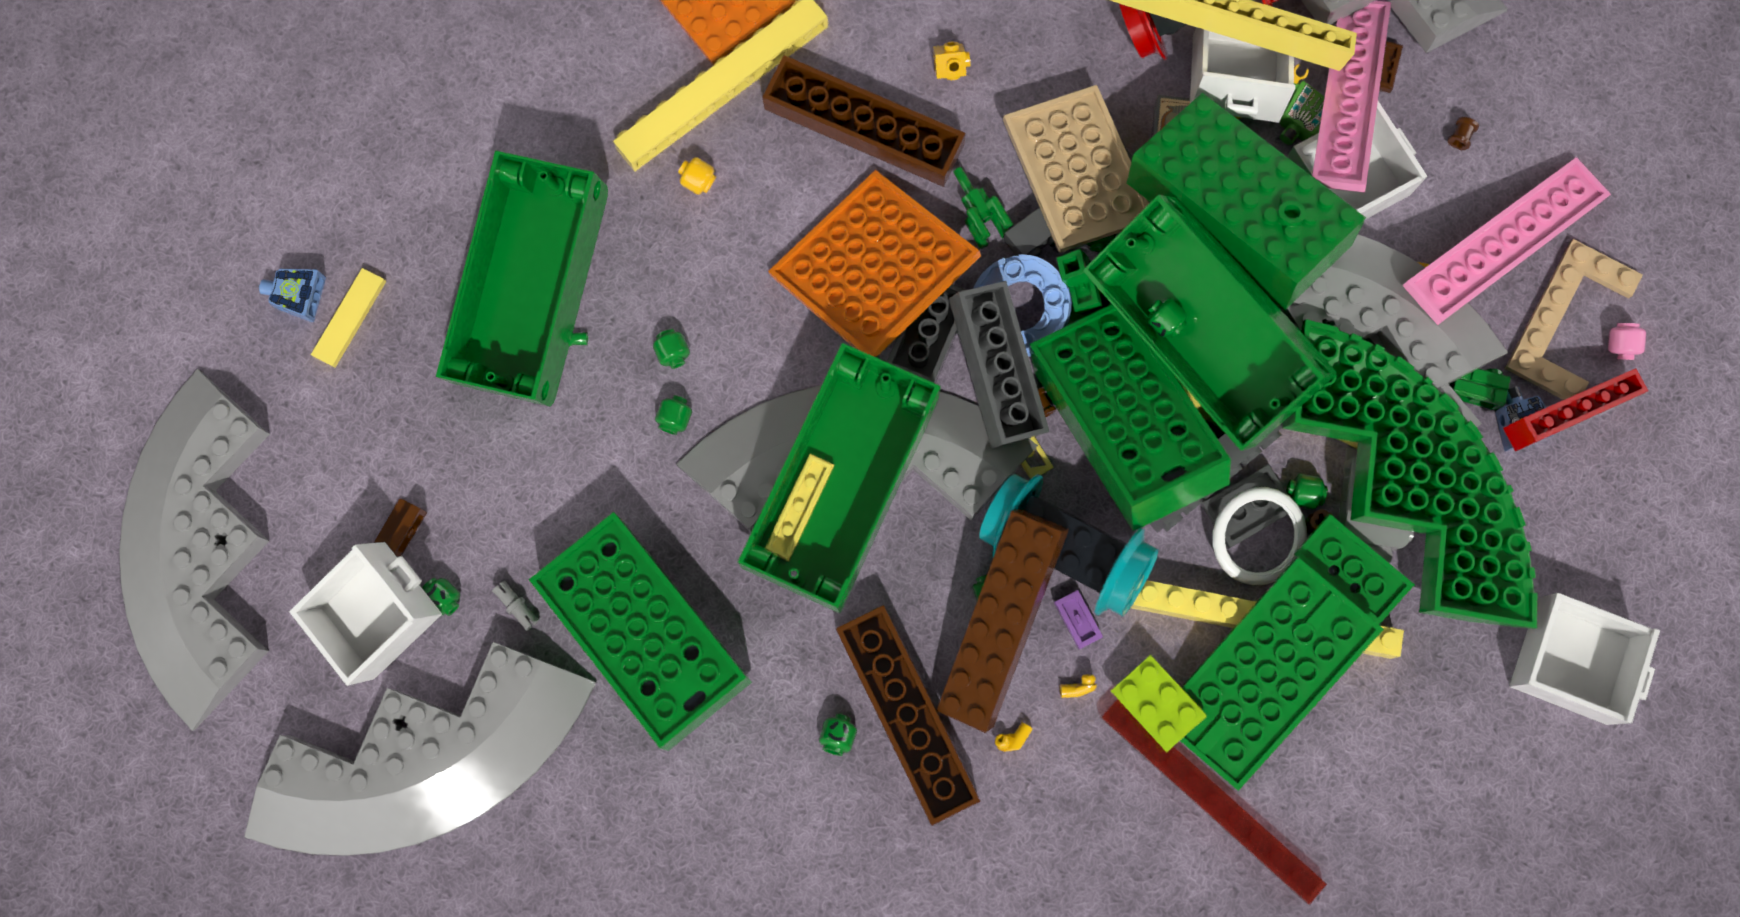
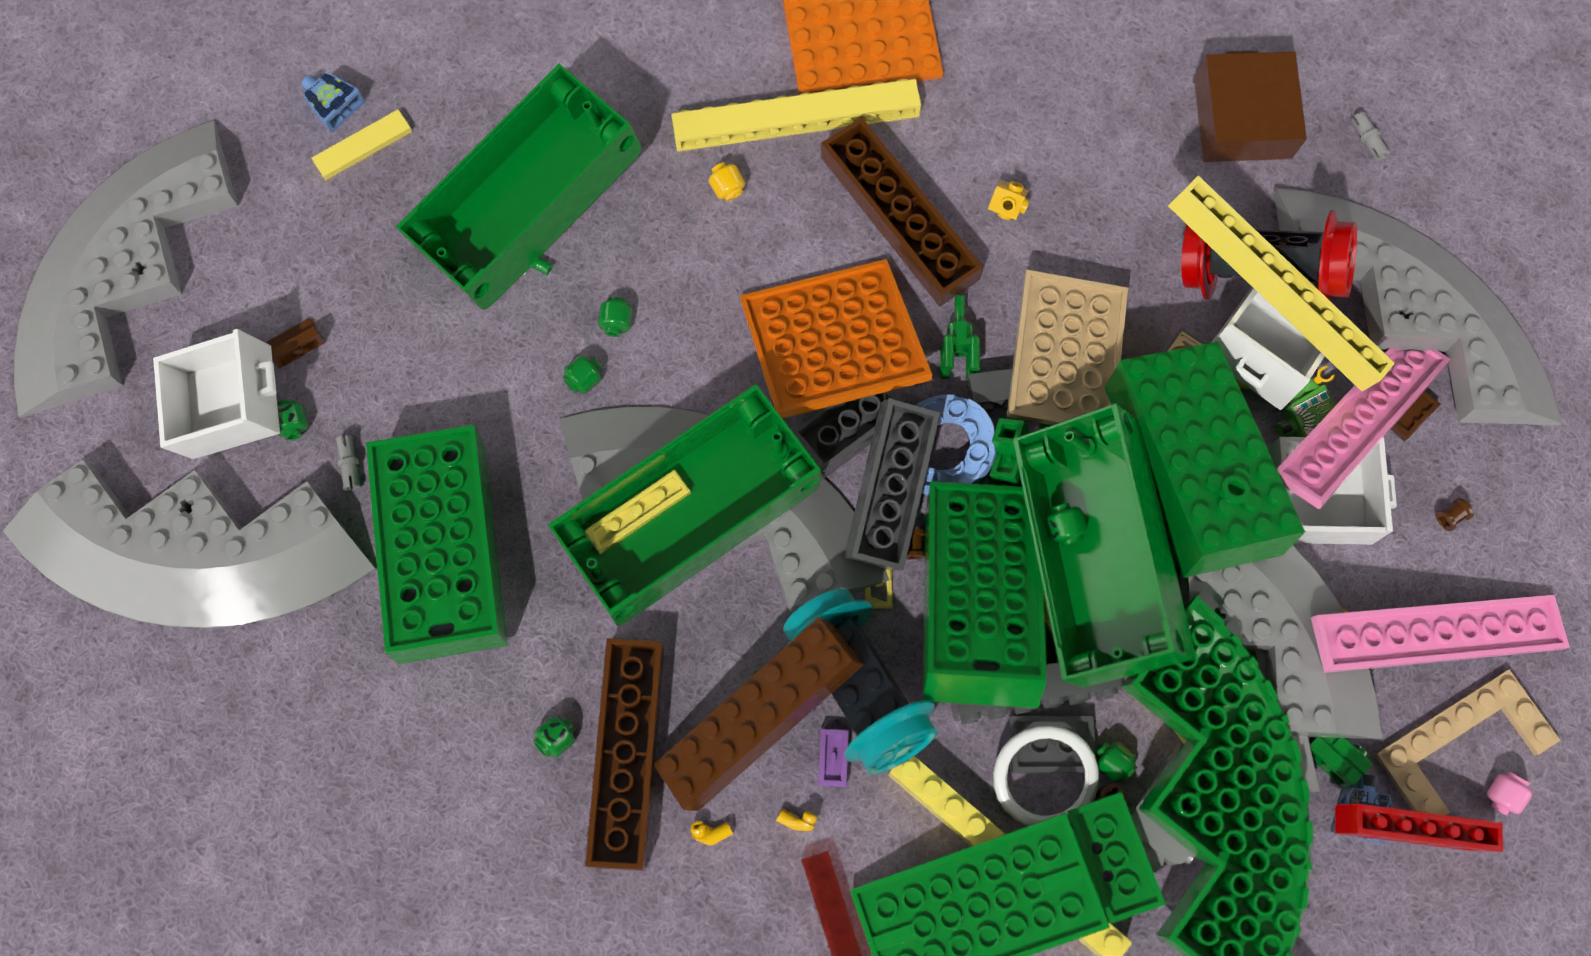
camera: 25 degrees right, 5 degrees down
lime plate [1111,654,1207,752] -> none

